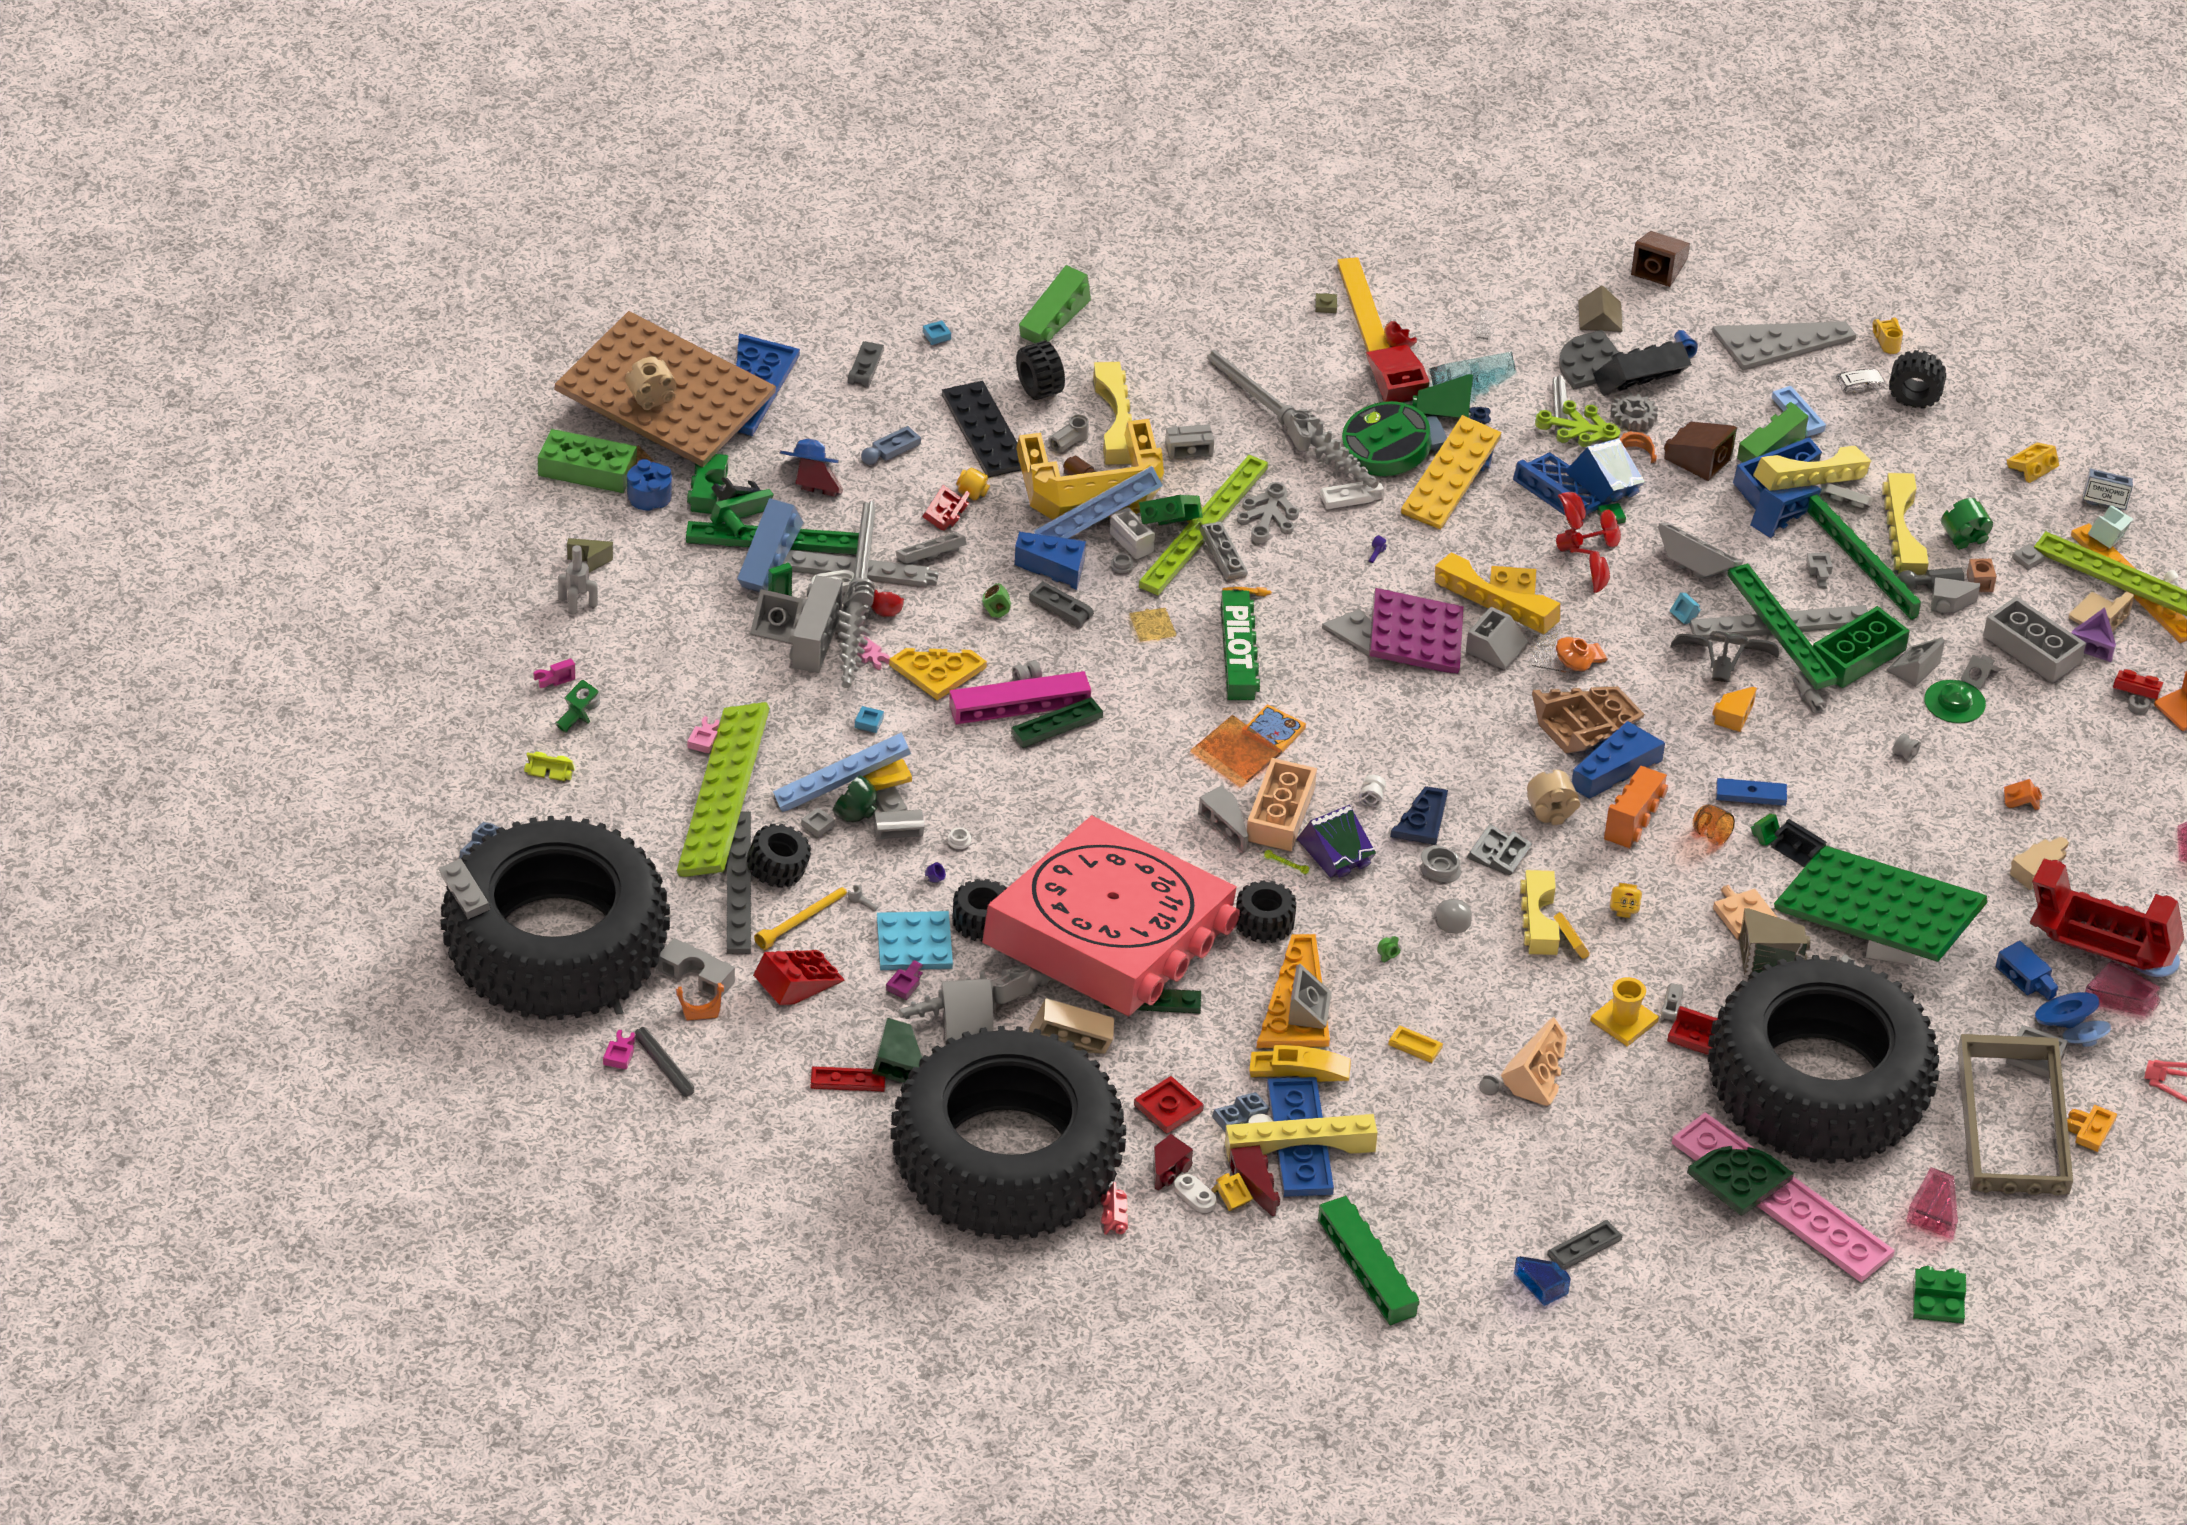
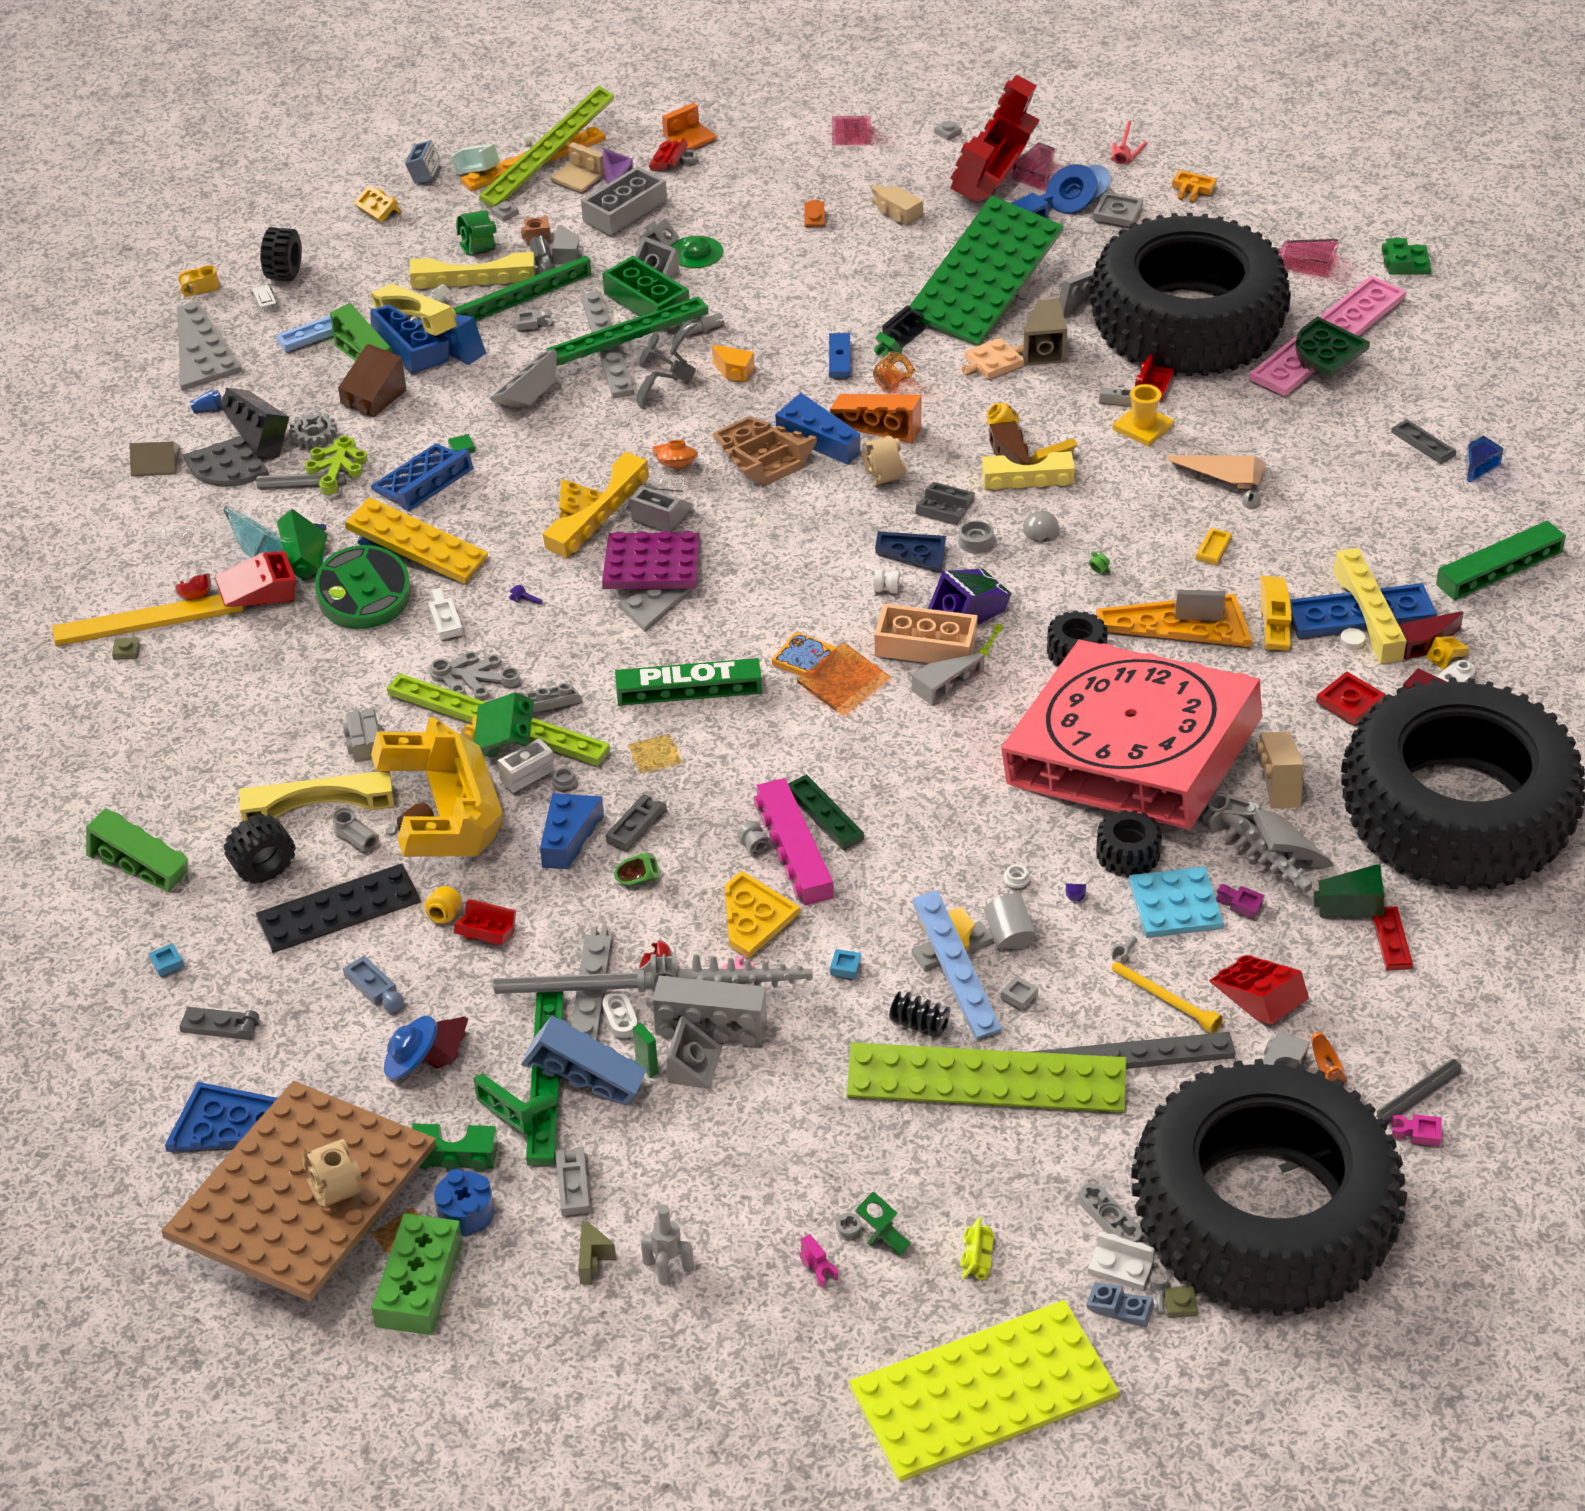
camera: 90 degrees left, 0 degrees up
light grey plate [439,859,490,919] -> none
bright pink plate [687,716,719,754] -> none
black hinge [711,477,762,501] -> none
black tyre [747,823,811,888] -> none
dark green cylinder [832,775,877,823] -> none
light grey plate [895,532,967,565] -> none
light blue plate [1034,466,1163,539] -> none
light grey piece [1207,350,1378,489] -> none
sand blue slope [1212,1092,1269,1132] -> none
light orange piece [1222,587,1272,597] -> none
red plant [1556,492,1621,593] -> none
blue slope [1565,438,1645,503] -> none
orange helmet [1620,431,1657,463] -> none
reddish brown slope [1631,231,1690,287] -> none
medium azure tile [1669,592,1701,624] -> none
light grey wheel [1892,733,1921,762] -> none
dark tan door [1957,1034,2073,1196] -> none
none -> light grey plate [556,1147,590,1216]
none -> neon yellow plate [849,1299,1119,1482]
none -> black piece [889,991,951,1038]
none -> reddish brown slope [989,421,1033,465]

